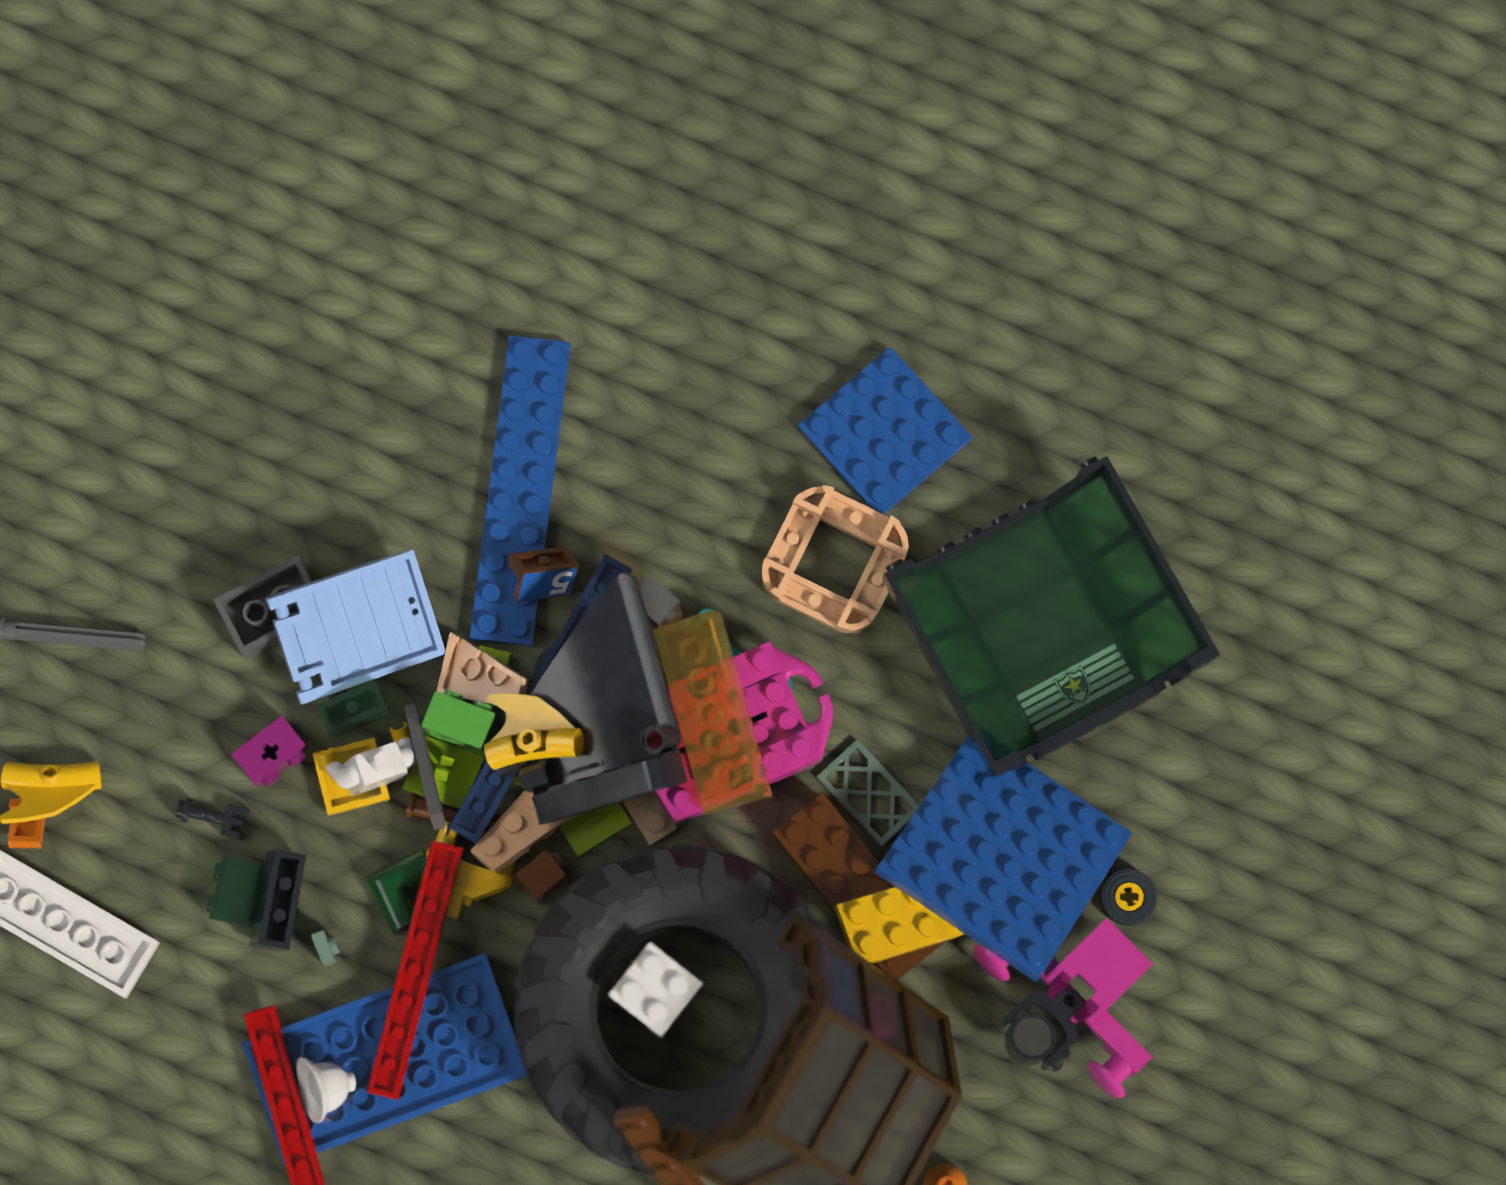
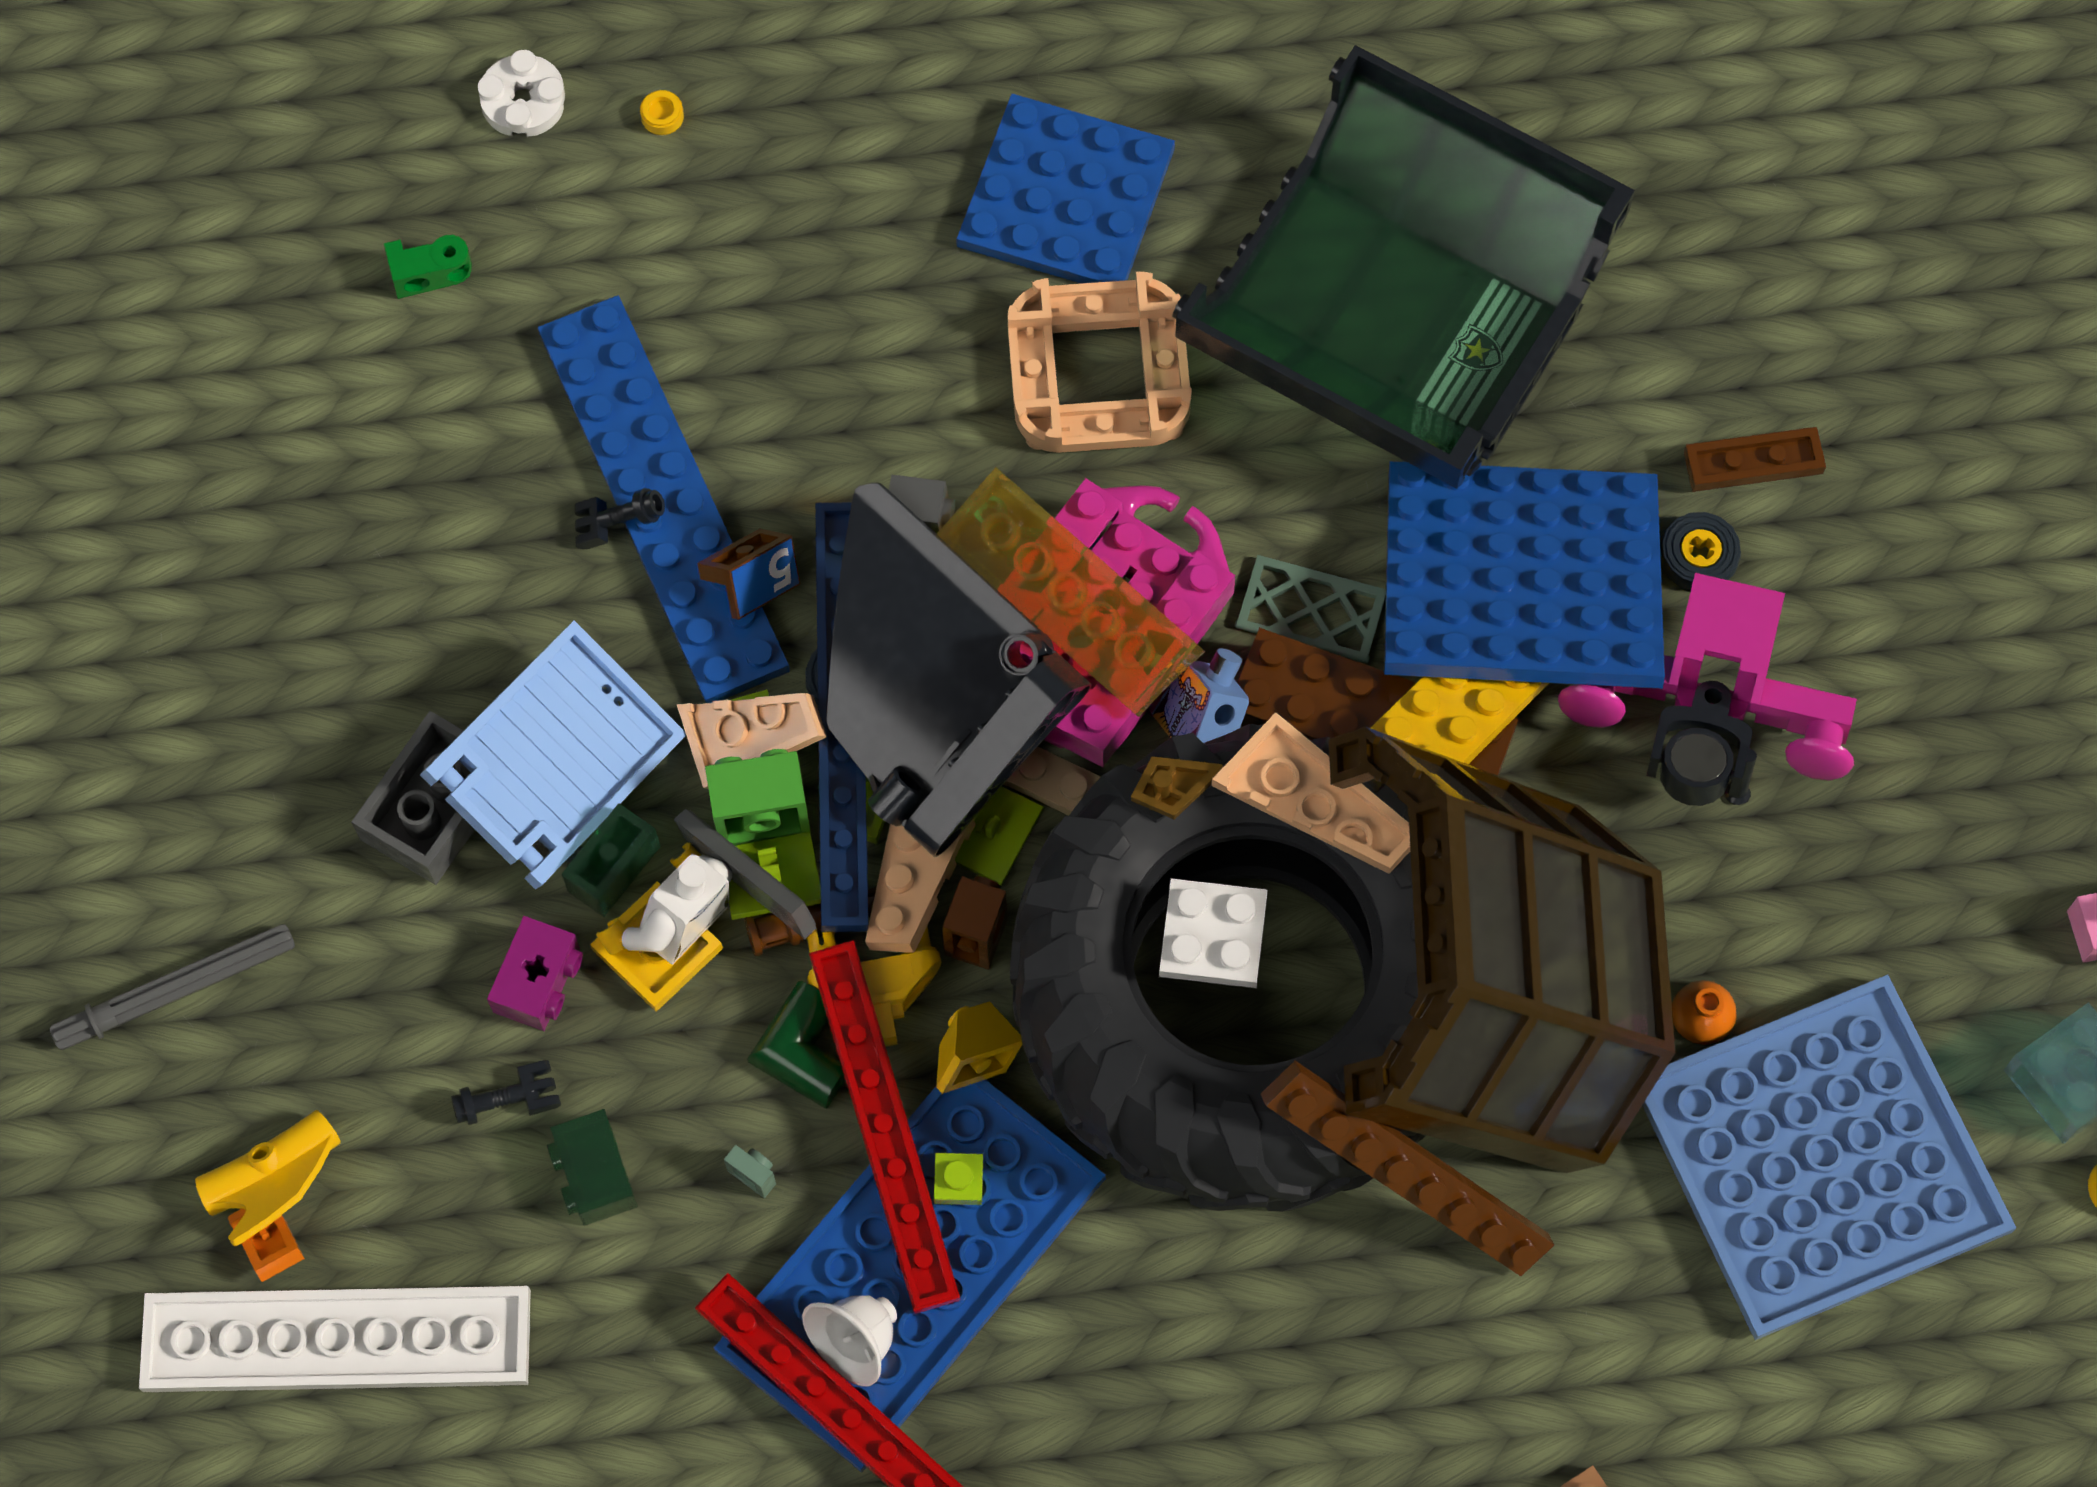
camera: 25 degrees left, 10 degrees down
black brick [249,849,307,952] -> none
yellow pin [484,693,584,770] -> none
none -> green leg [384,235,472,299]
none -> white plate [478,50,565,137]
none -> black hinge [575,488,665,549]
none -> yellow tile [640,90,684,135]
none -> lime plate [934,1153,983,1205]
none -> yellow slope [936,1001,1022,1094]
none -> pearl gold piece [1131,756,1223,820]
none -> medium blue torso [1152,648,1249,743]
none -> light nougat wing [1212,712,1410,874]
none -> reddish brown plate [1684,427,1826,492]

